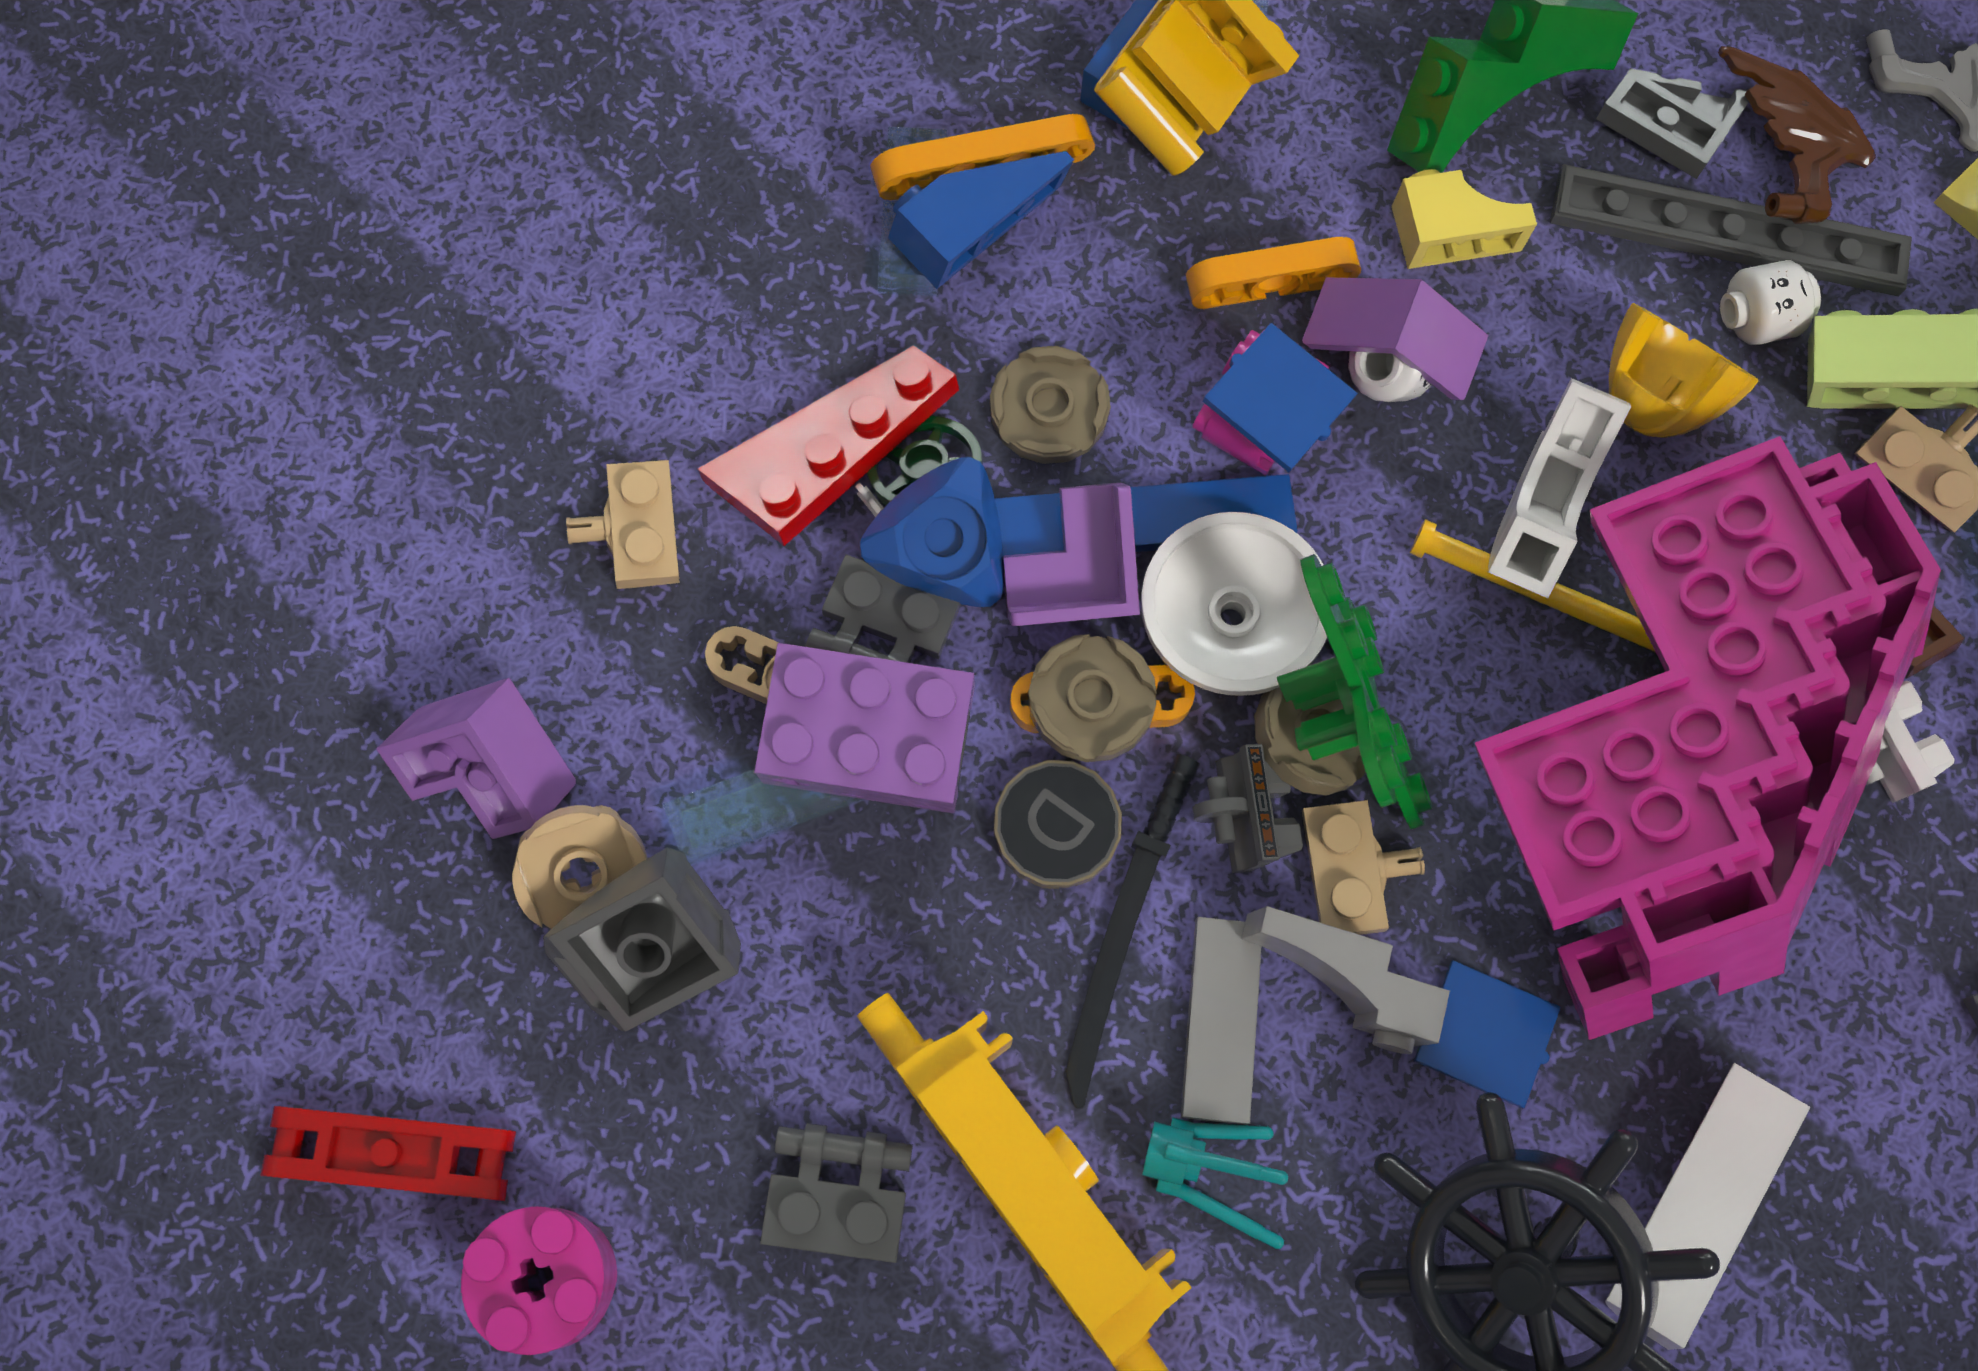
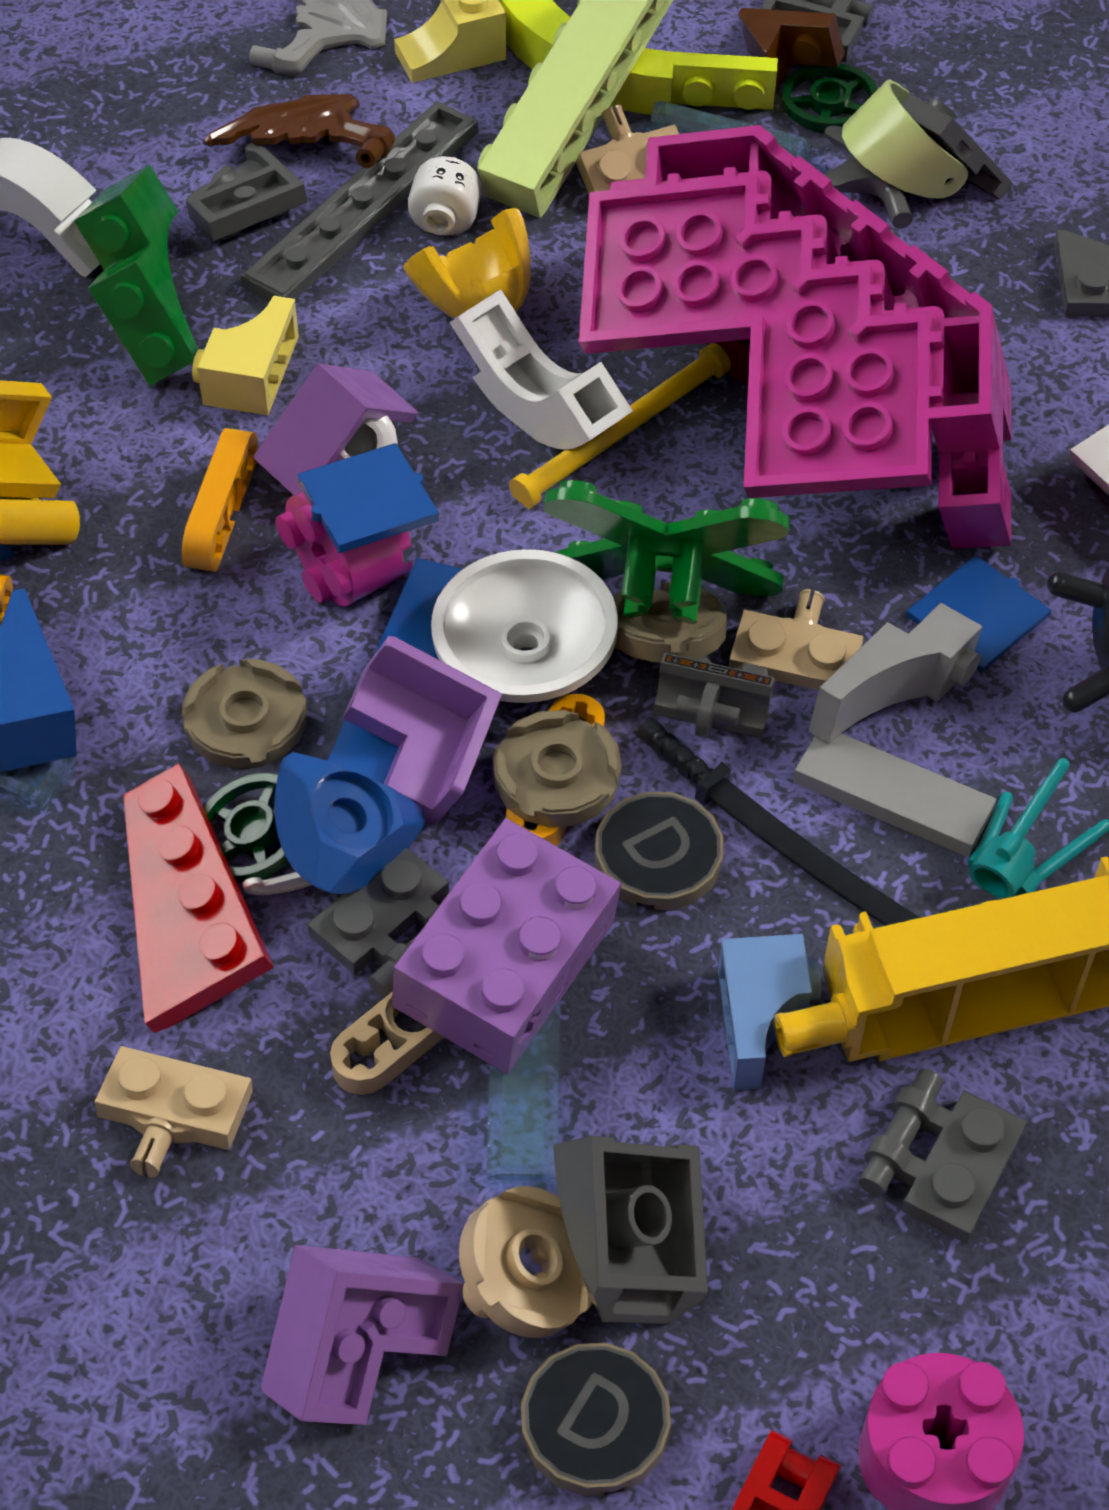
camera: 65 degrees left, 20 degrees down
none -> black tile [521,1343,671,1496]
none -> medium blue arch [718,934,821,1090]

